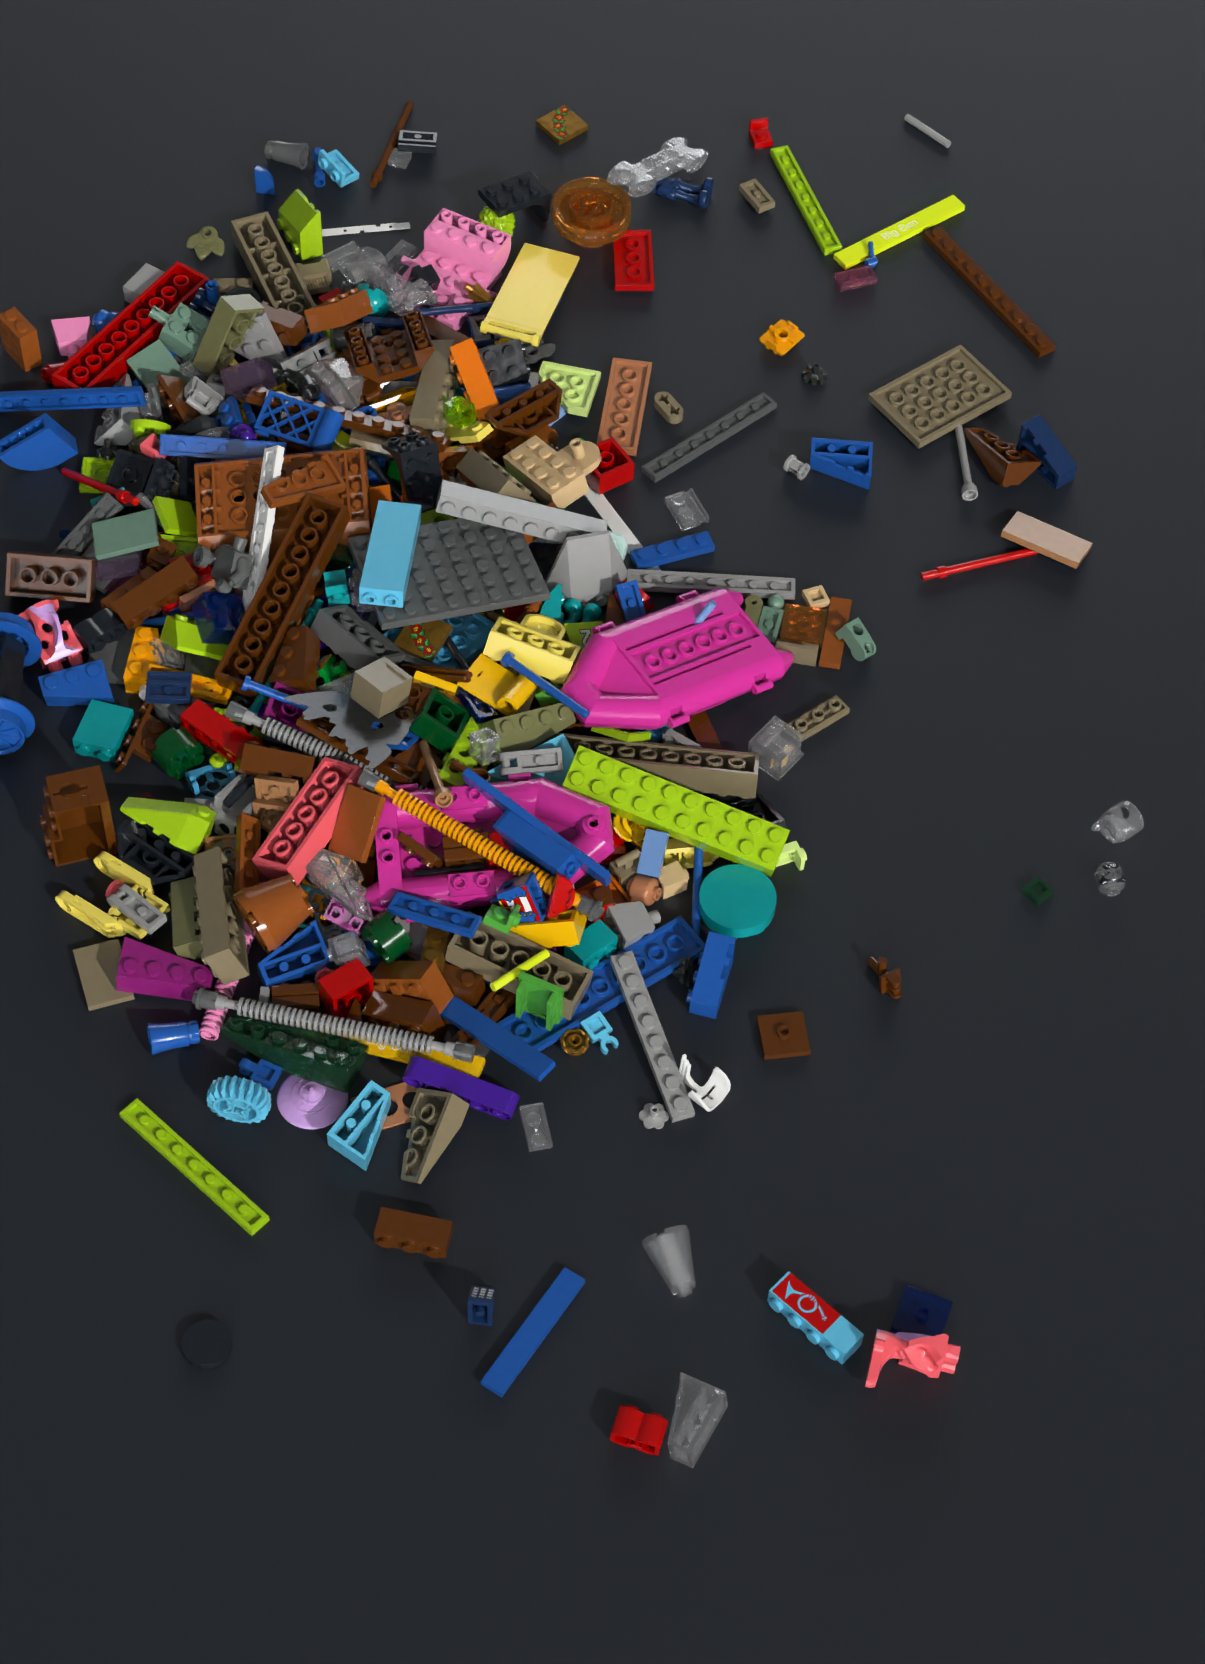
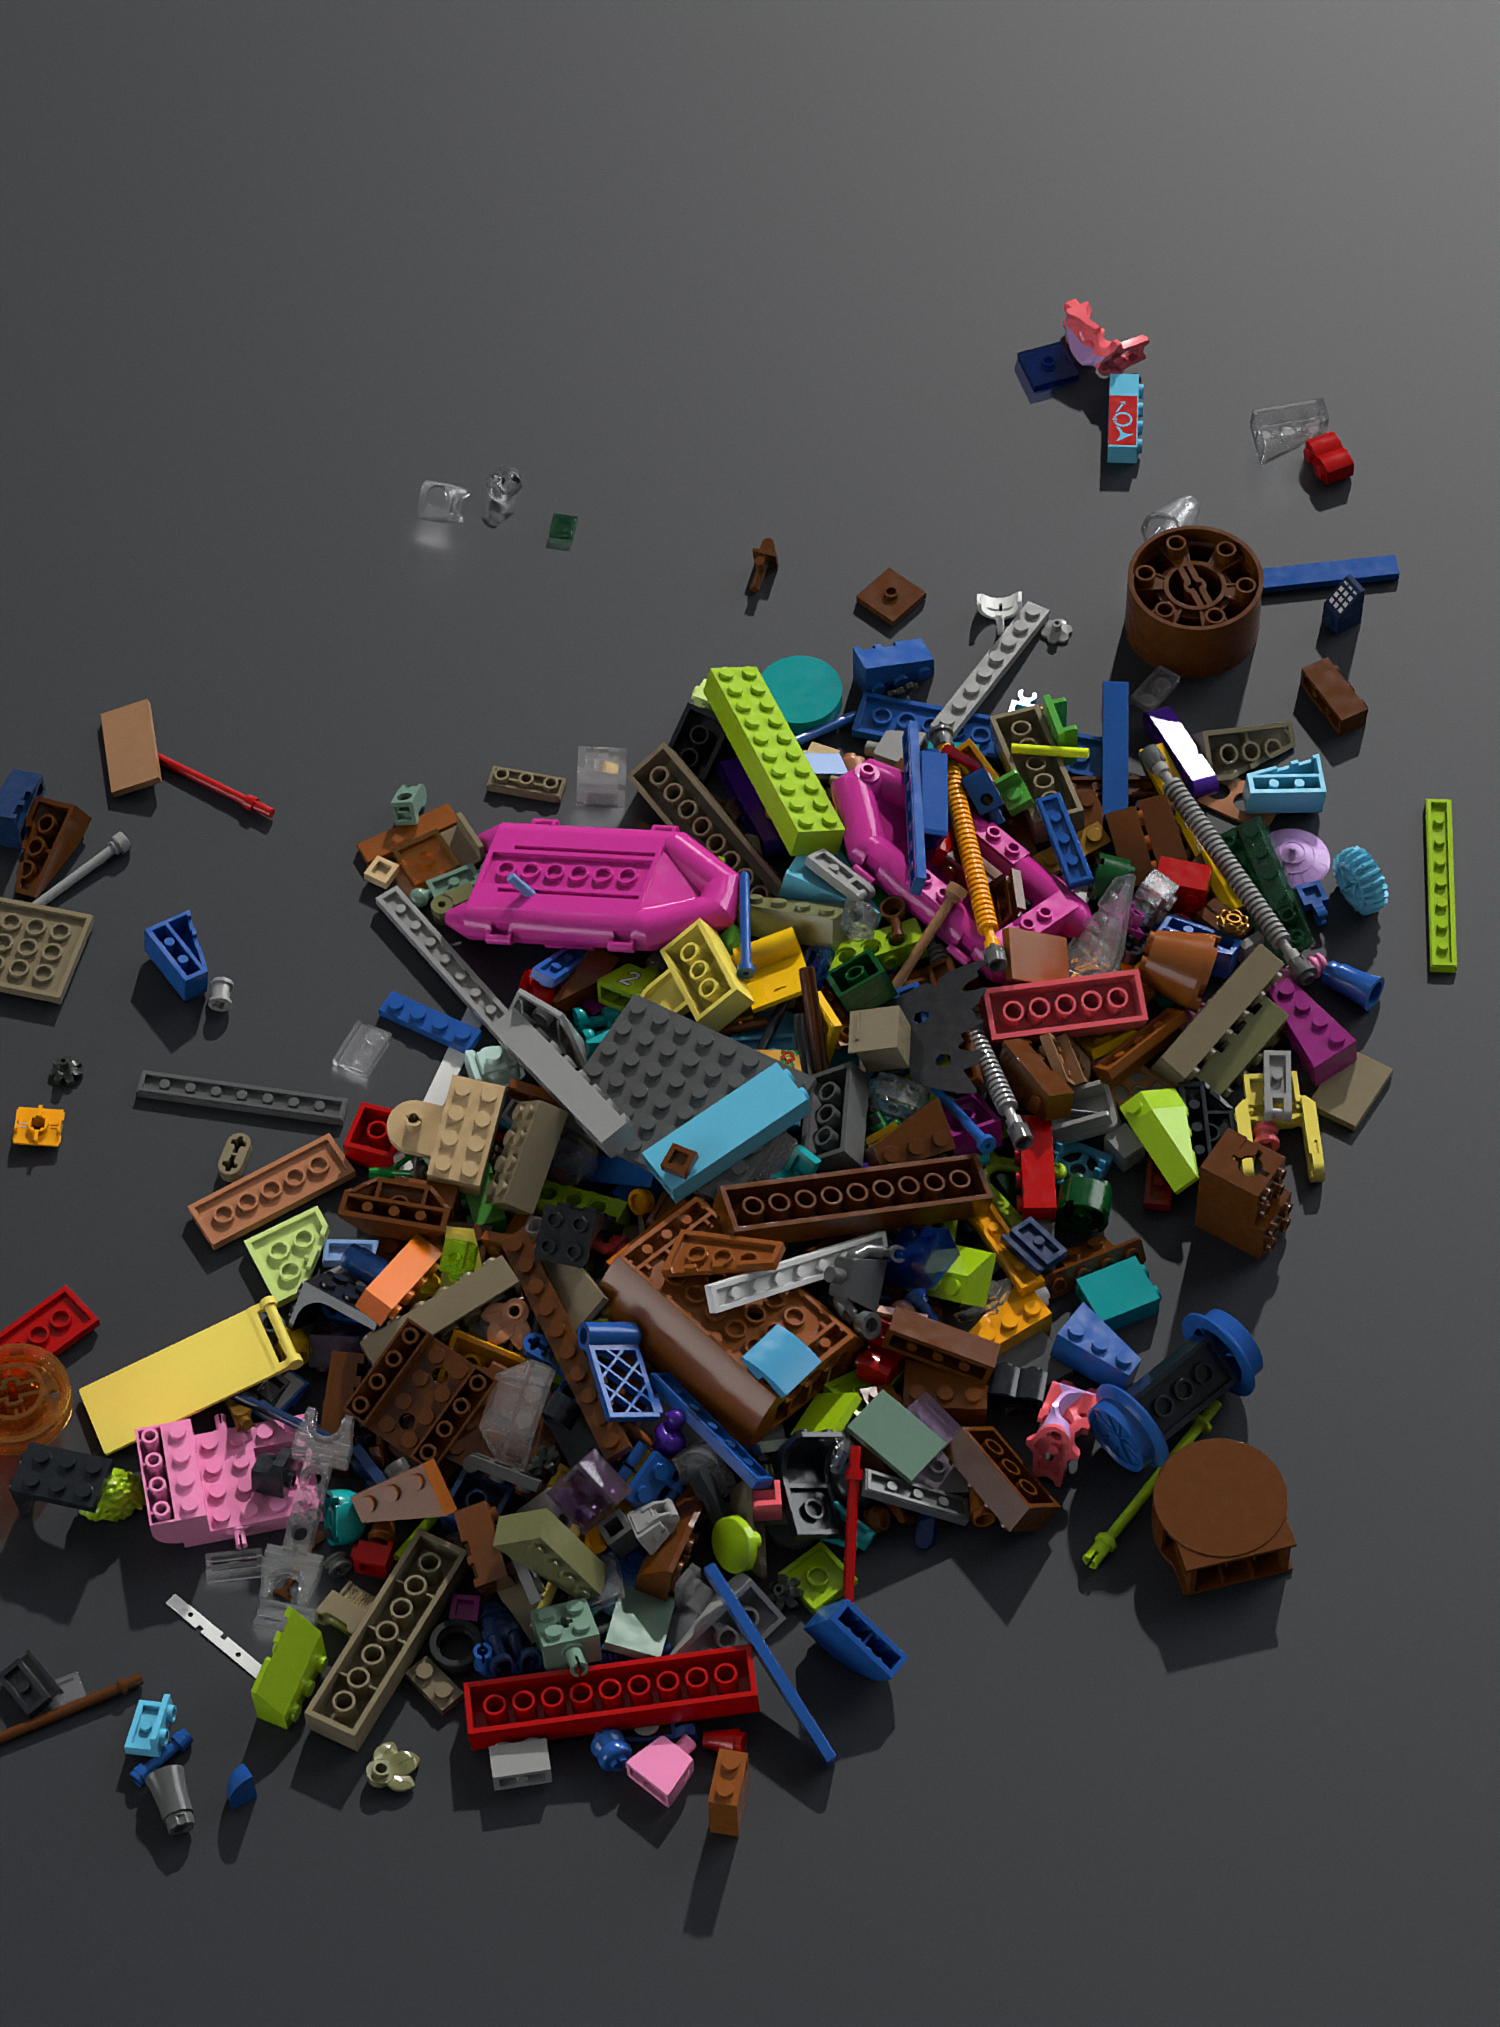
camera: 125 degrees left, 0 degrees up
none -> reddish brown plate [660,1143,699,1180]
none -> dark azure slope [740,1324,822,1398]
none -> reddish brown wheel [1125,525,1264,678]
none -> pearl gold plate [1216,909,1249,937]

